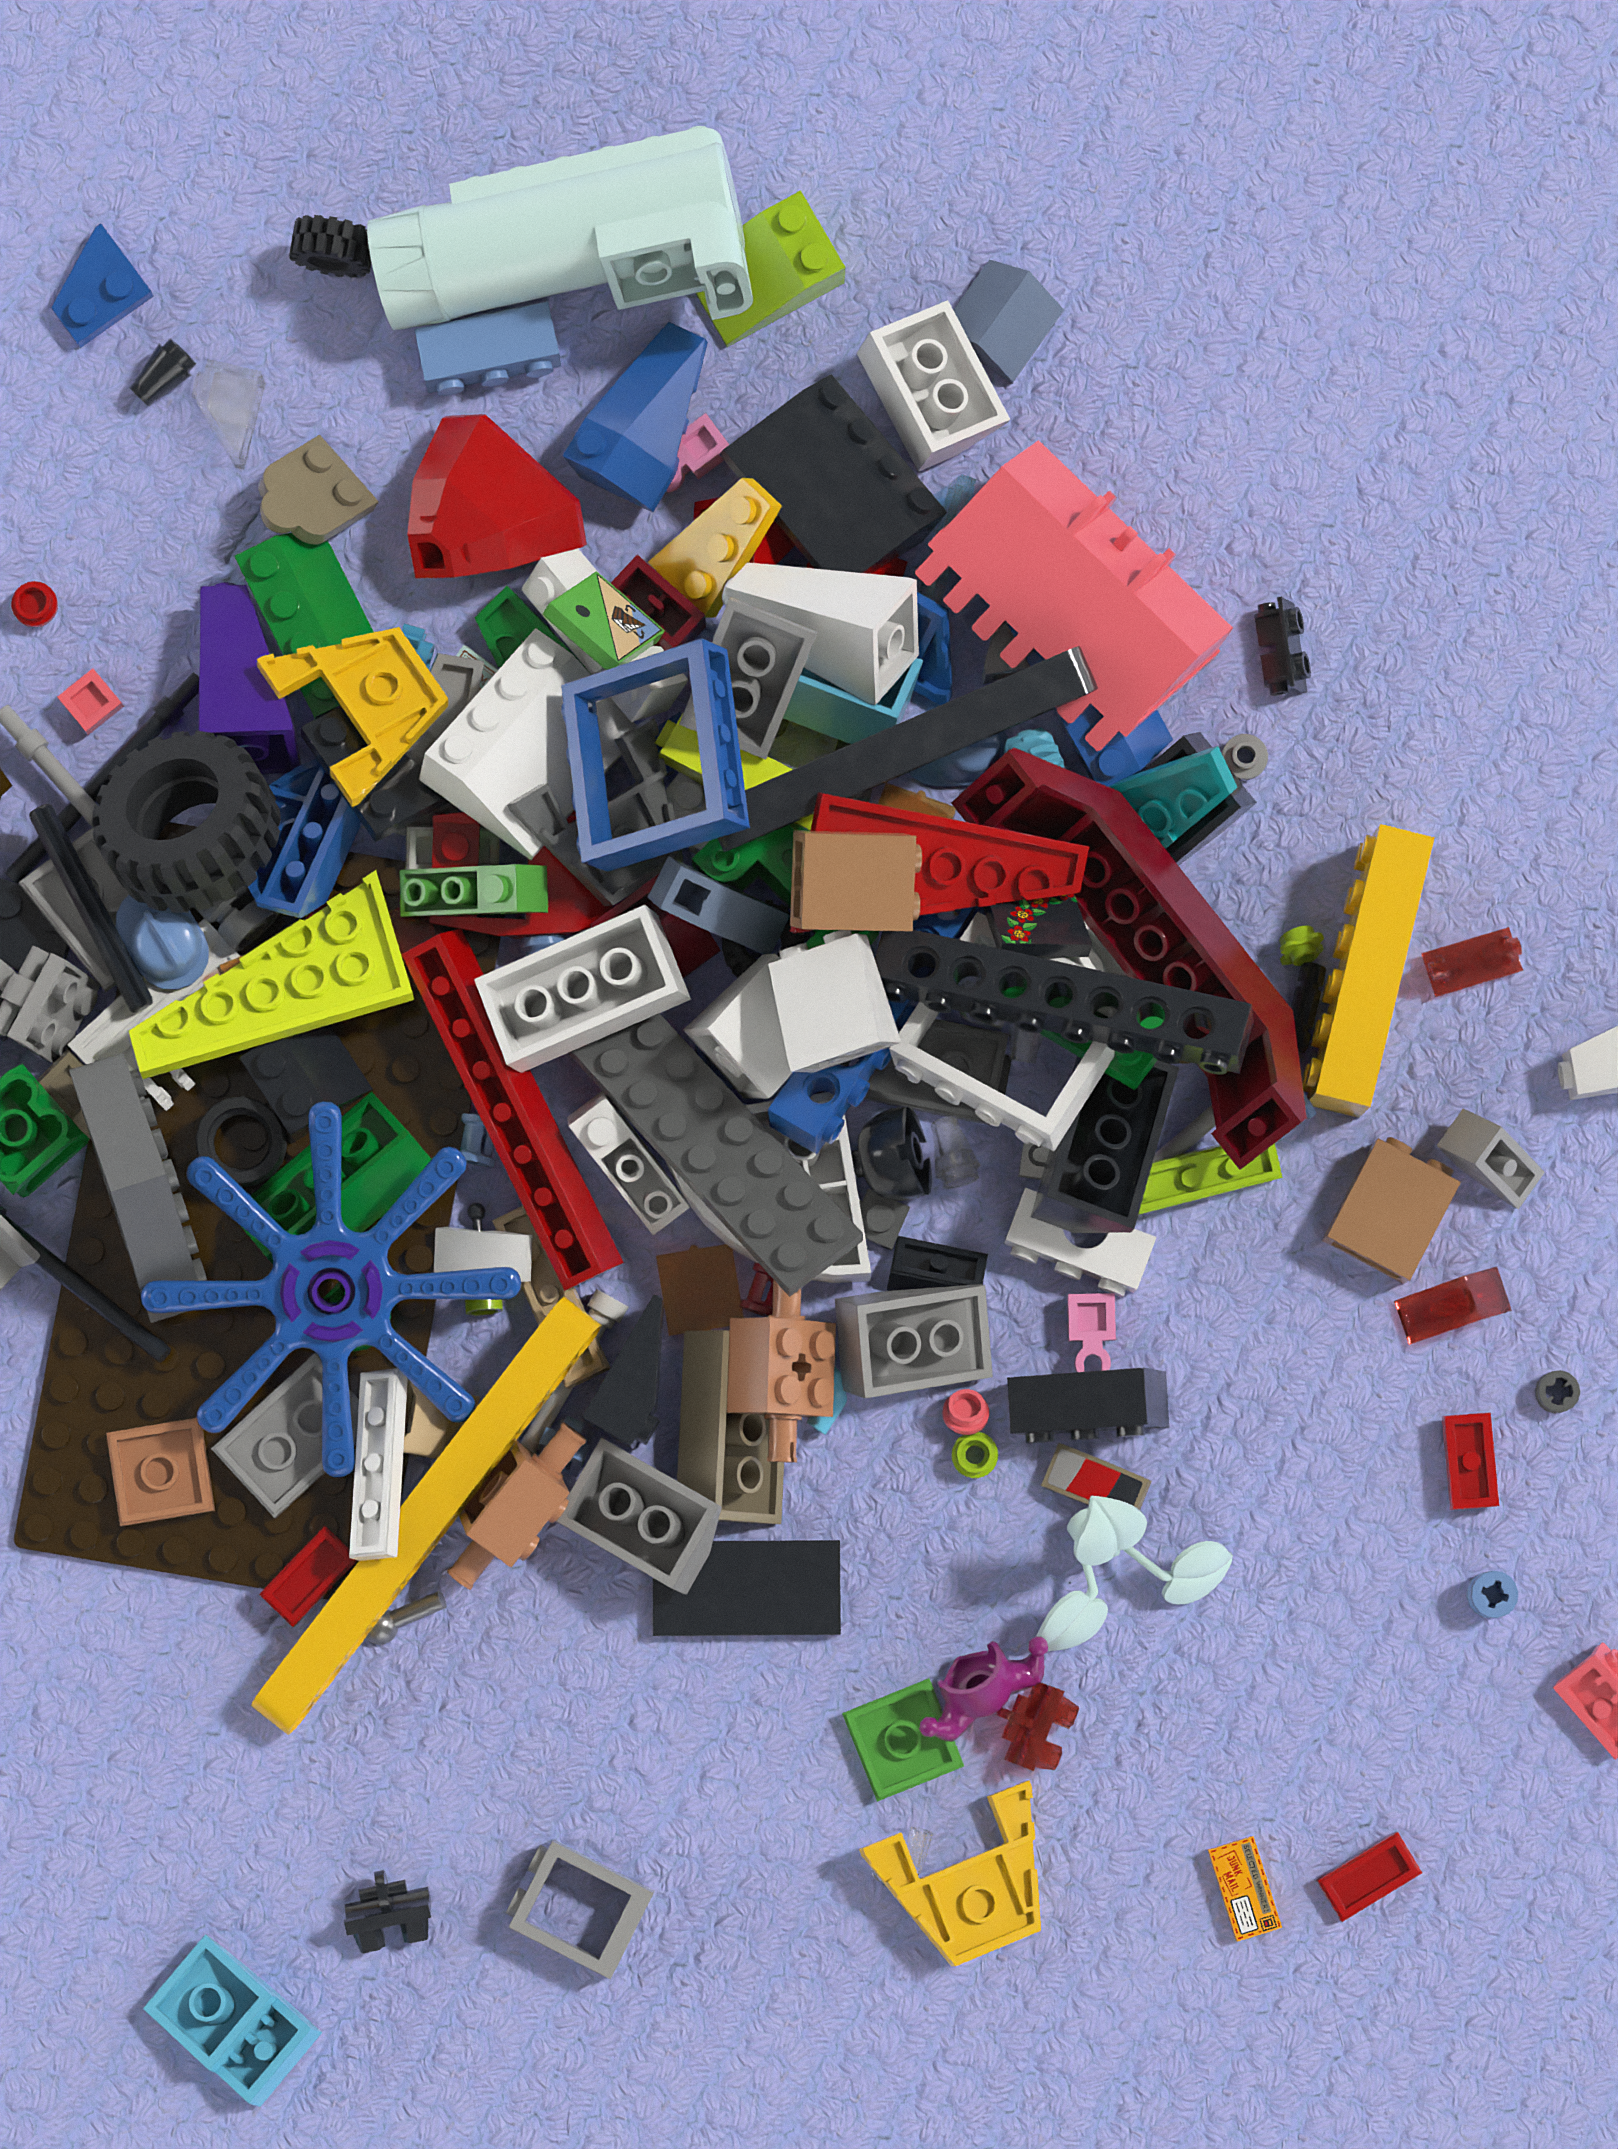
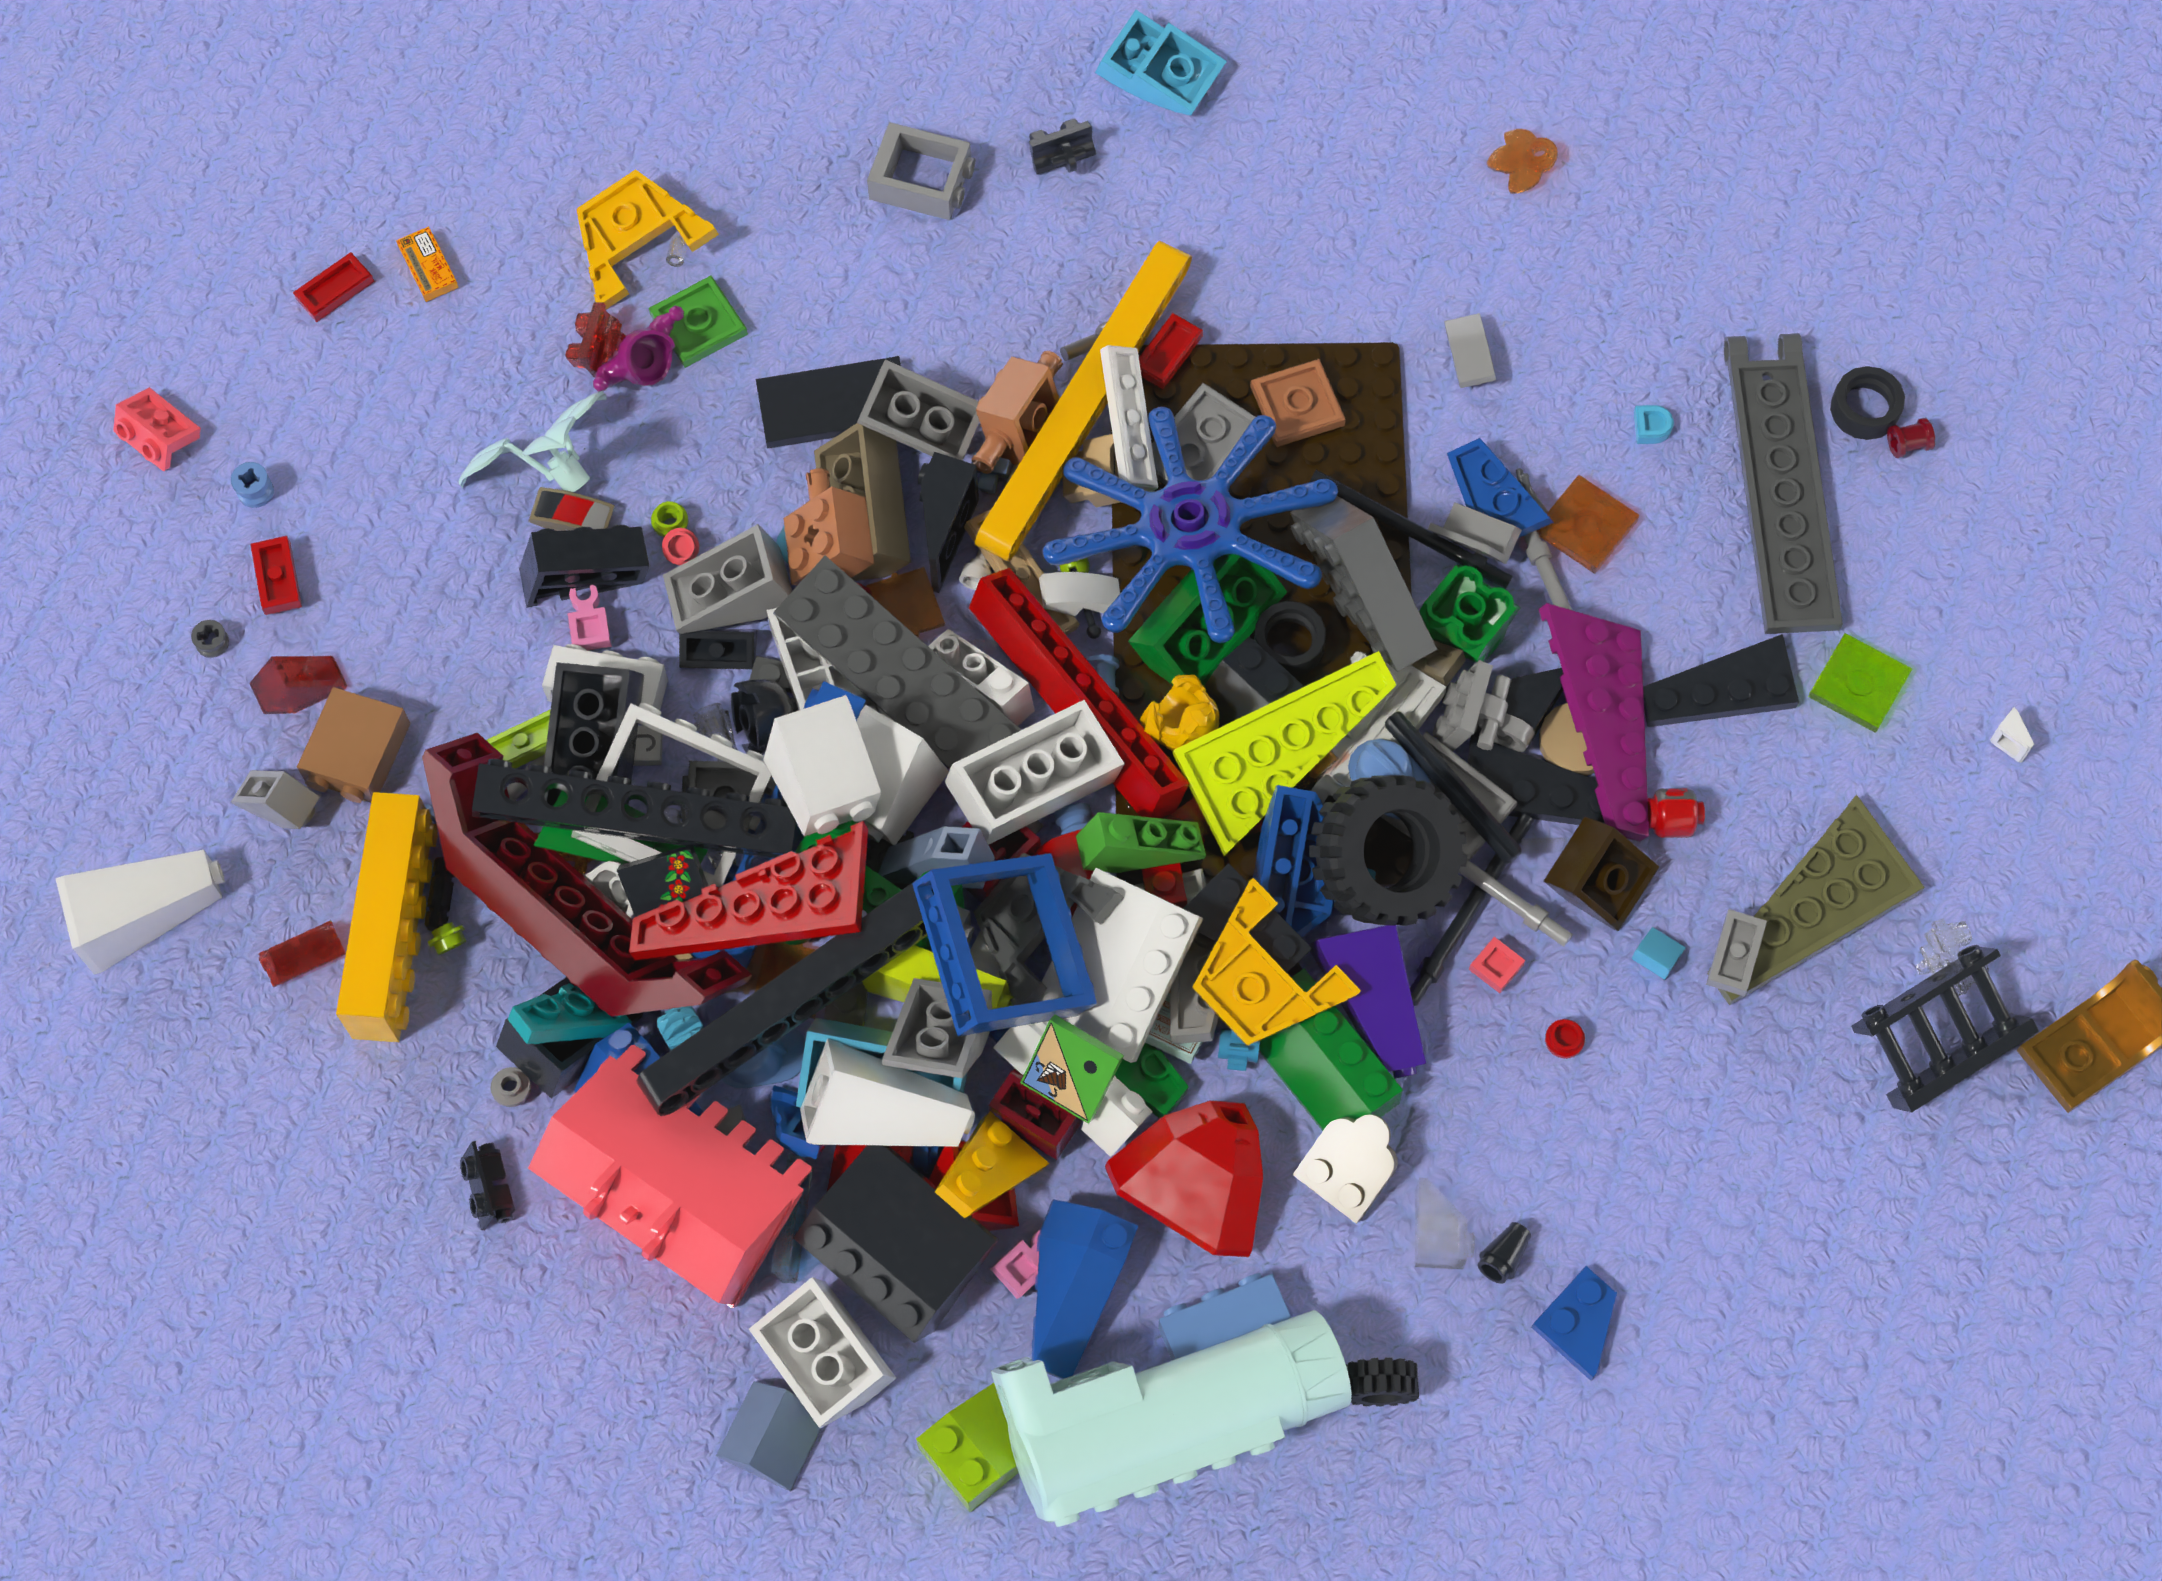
camera: 175 degrees right, 15 degrees down
medium nougat brick [790,831,922,931] -> none
none -> yellow helmet [1140,674,1219,751]

